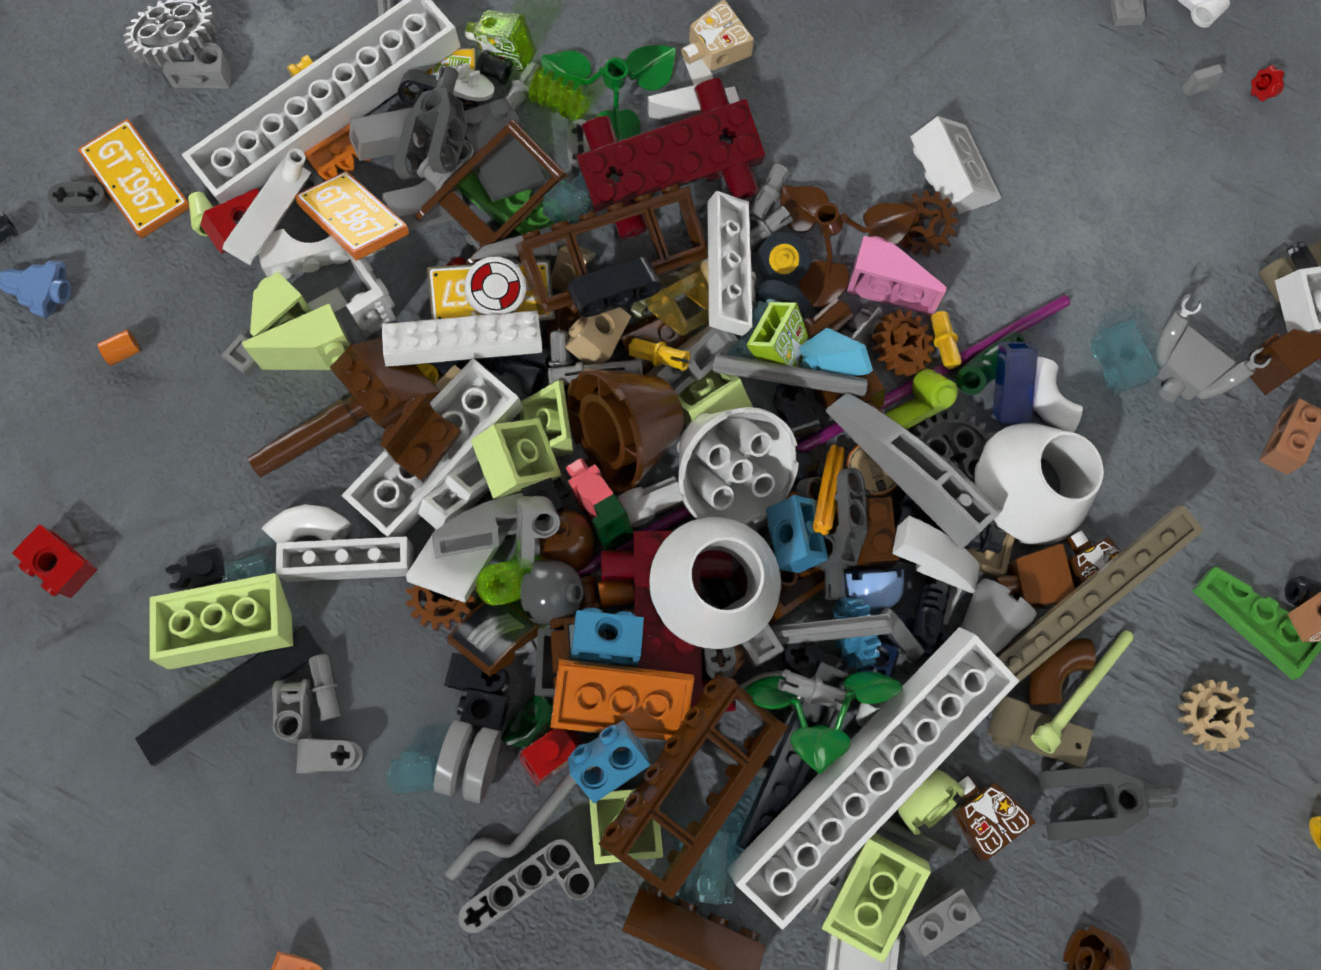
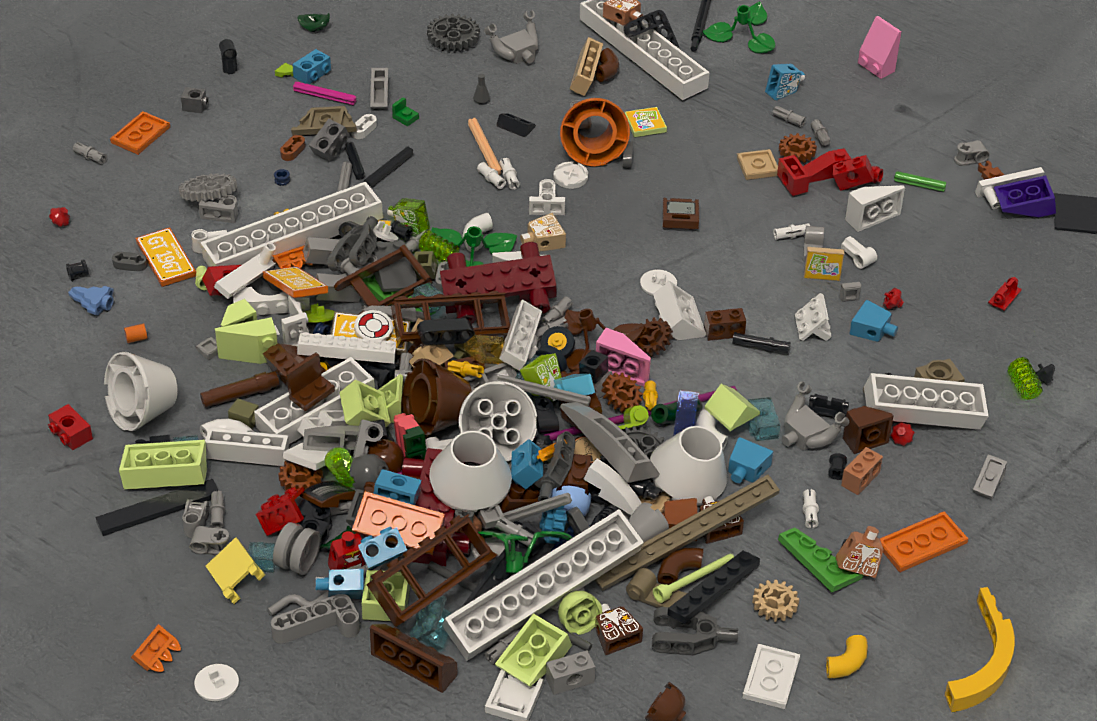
camera: 10 degrees right, 30 degrees down
none -> white cone [104,352,177,431]
none -> white piece [192,229,227,253]
none -> light yellow flag [206,538,265,604]
none -> olive brick [228,398,259,429]
none -> red bracket [256,487,305,536]
none -> lime piece [303,303,335,322]
none -> dark blue bush [313,322,331,335]
none -> dark azure torso [315,569,364,599]
none -> olive brick [413,251,438,280]
none -> white cylinder [462,213,493,252]
none -> black brick [579,350,608,384]
none -> white piece [640,270,677,296]
none -> black plate [667,550,760,624]
none -> reddish brown brick [704,308,746,341]
none -> yellowish green slope [704,384,760,431]
none -> dark azure torso [728,437,773,483]
none -> black pin [732,332,791,354]
none -> white tile [742,644,800,709]
none -> white bracket [795,293,832,341]
none -> white pin [803,489,819,528]
none -> tile [804,247,844,281]
none -> black hinge [808,393,849,417]
none -> black bush [828,453,847,480]
none -> dark azure torso [850,300,898,342]

